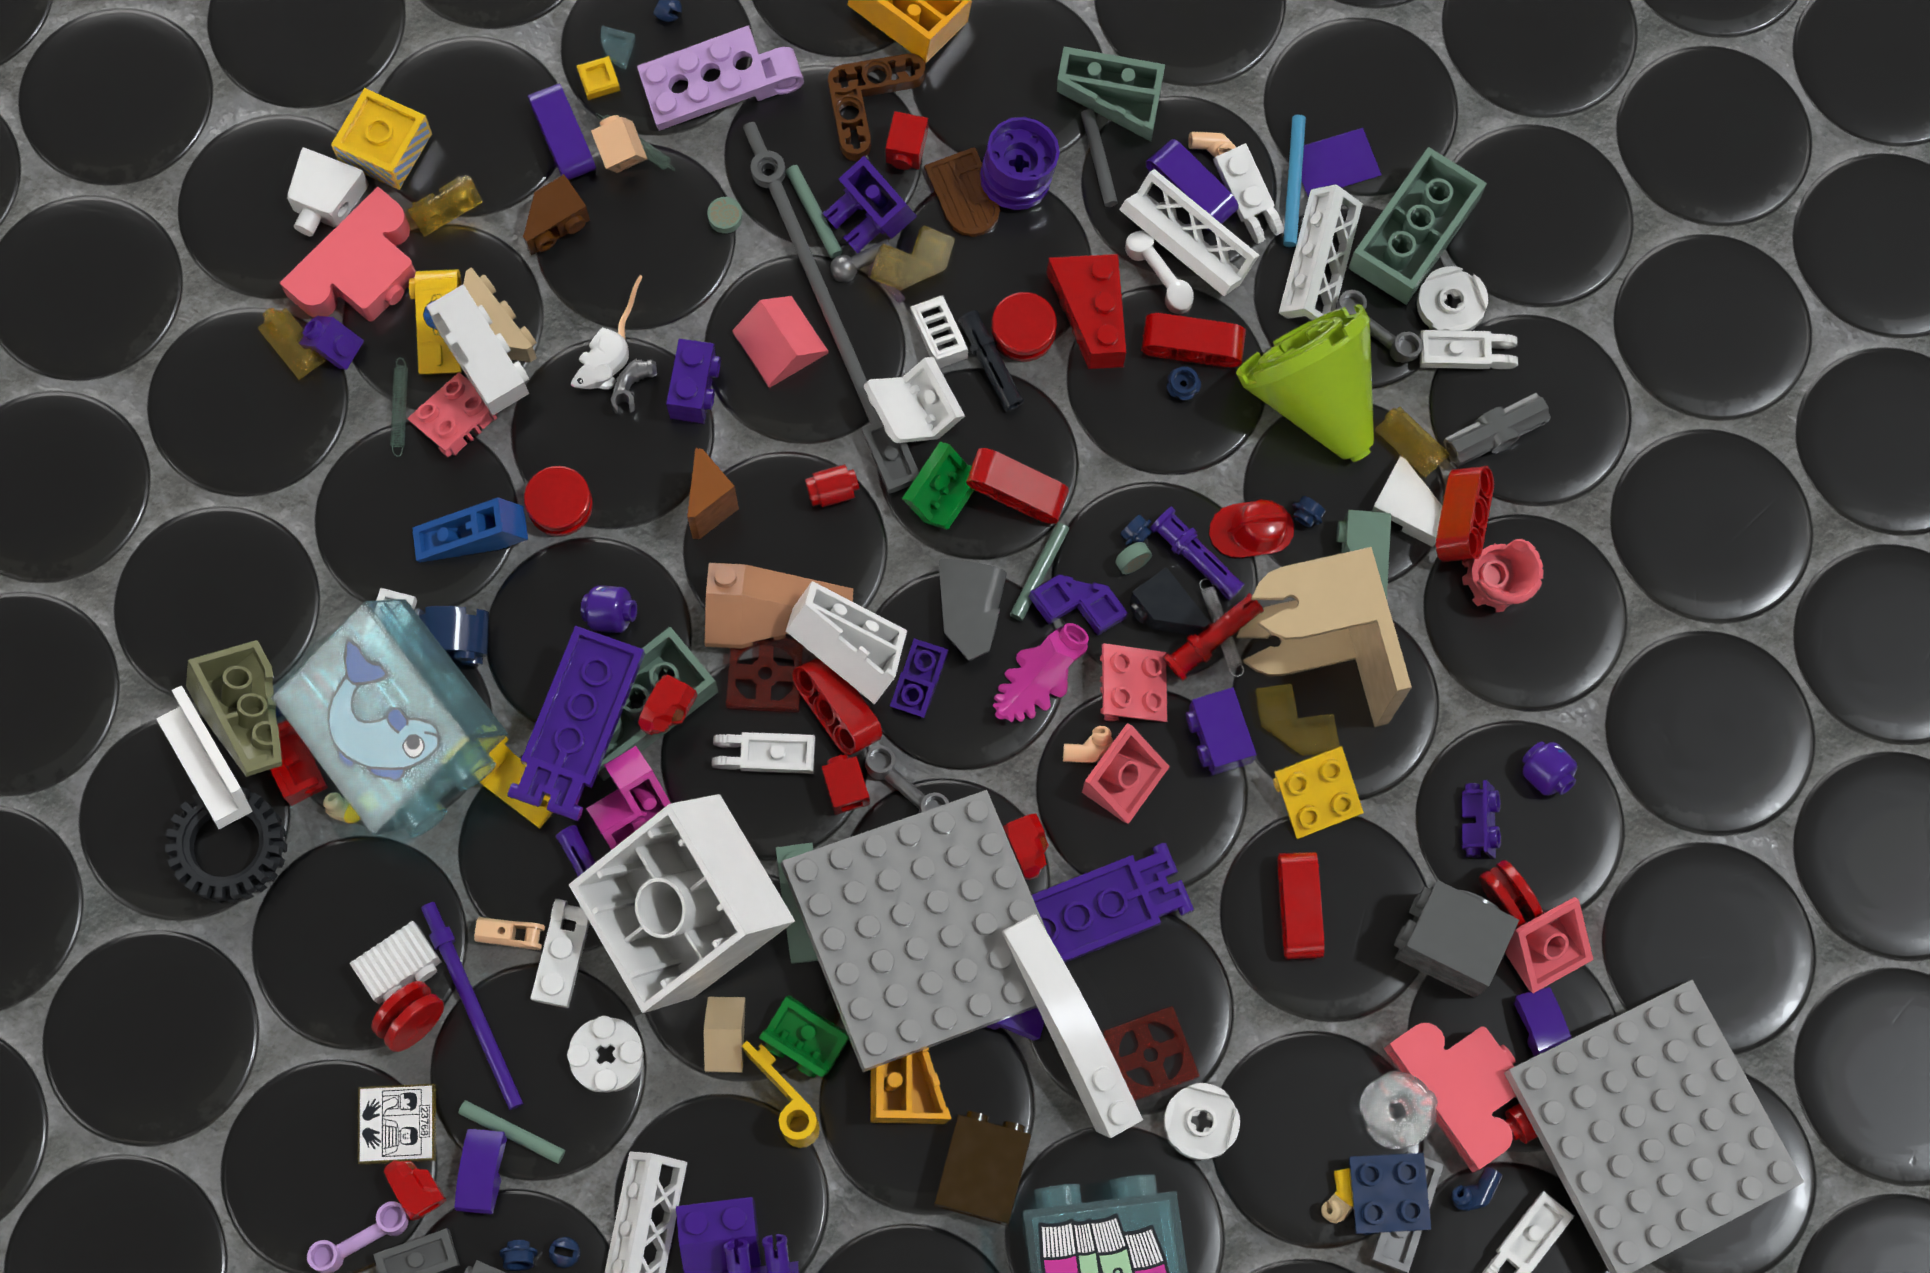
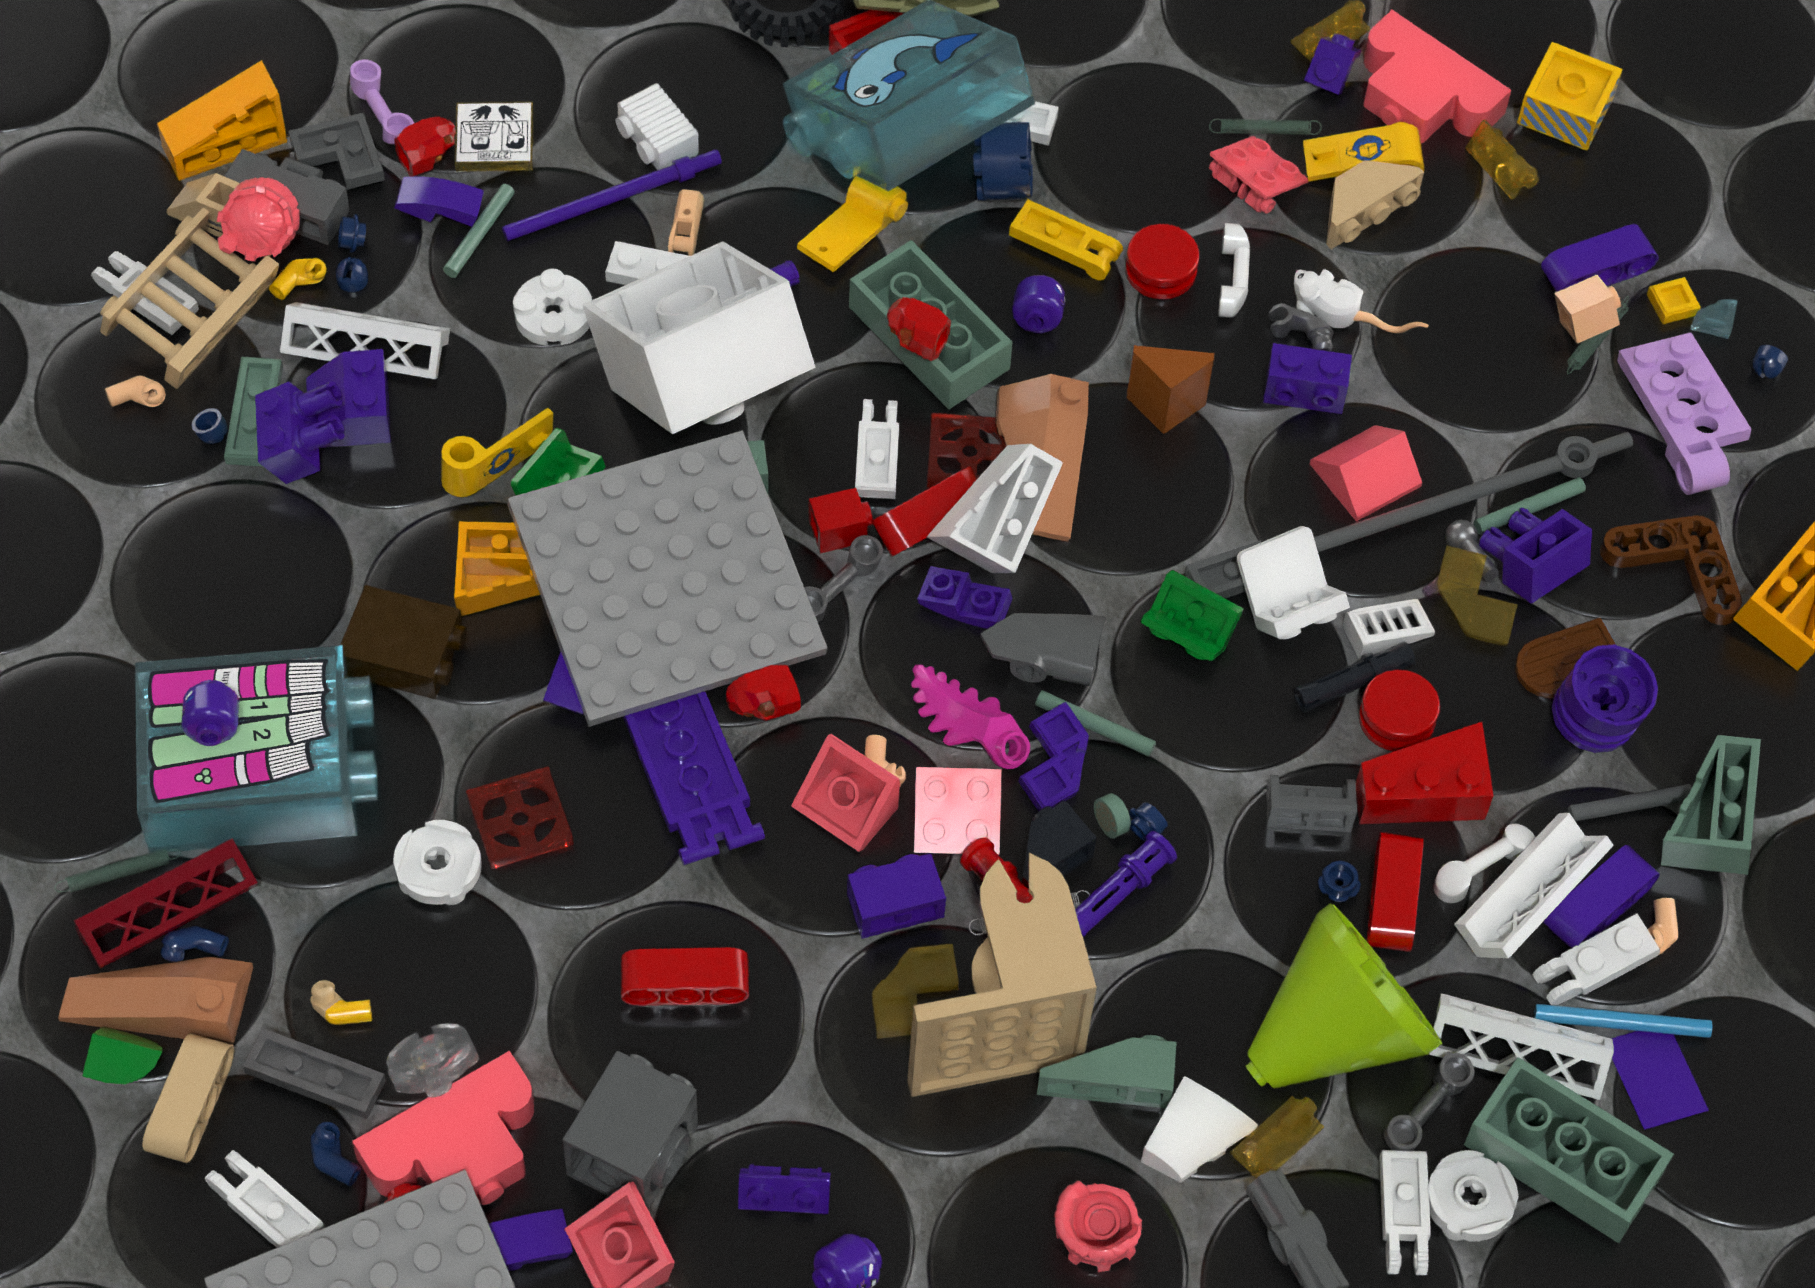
camera: 90 degrees right, 15 degrees down
white torso [287,147,369,236] -> none
red head [371,981,444,1052] -> none
blue slope [412,497,528,562] -> none
white wedge [426,284,529,416] -> none
dark purple hinge [508,626,645,821] -> none
reddish brown slope [523,174,590,256] -> none
dark pink brick [586,746,671,850] -> none
tan slope [704,997,745,1073] -> none
sand green tile [707,197,743,233] -> none
red brick [805,464,859,507] -> none
red brick [886,111,928,170] -> none
beam [966,448,1069,524] -> none
white slope [1002,914,1143,1138] -> none
red piece [1209,499,1294,558] -> none
yellow hinge [1273,746,1364,839] -> none
dark blue plate [1292,496,1325,527] -> none
dark blue hinge [1349,1153,1431,1235] -> none
red beam [1436,466,1494,562] -> none
red head [1479,860,1543,929] -> none
none -> yellow plate [1009,199,1123,280]
none -> white bar [1218,223,1250,318]
none -> dark grey hinge [1266,775,1357,832]

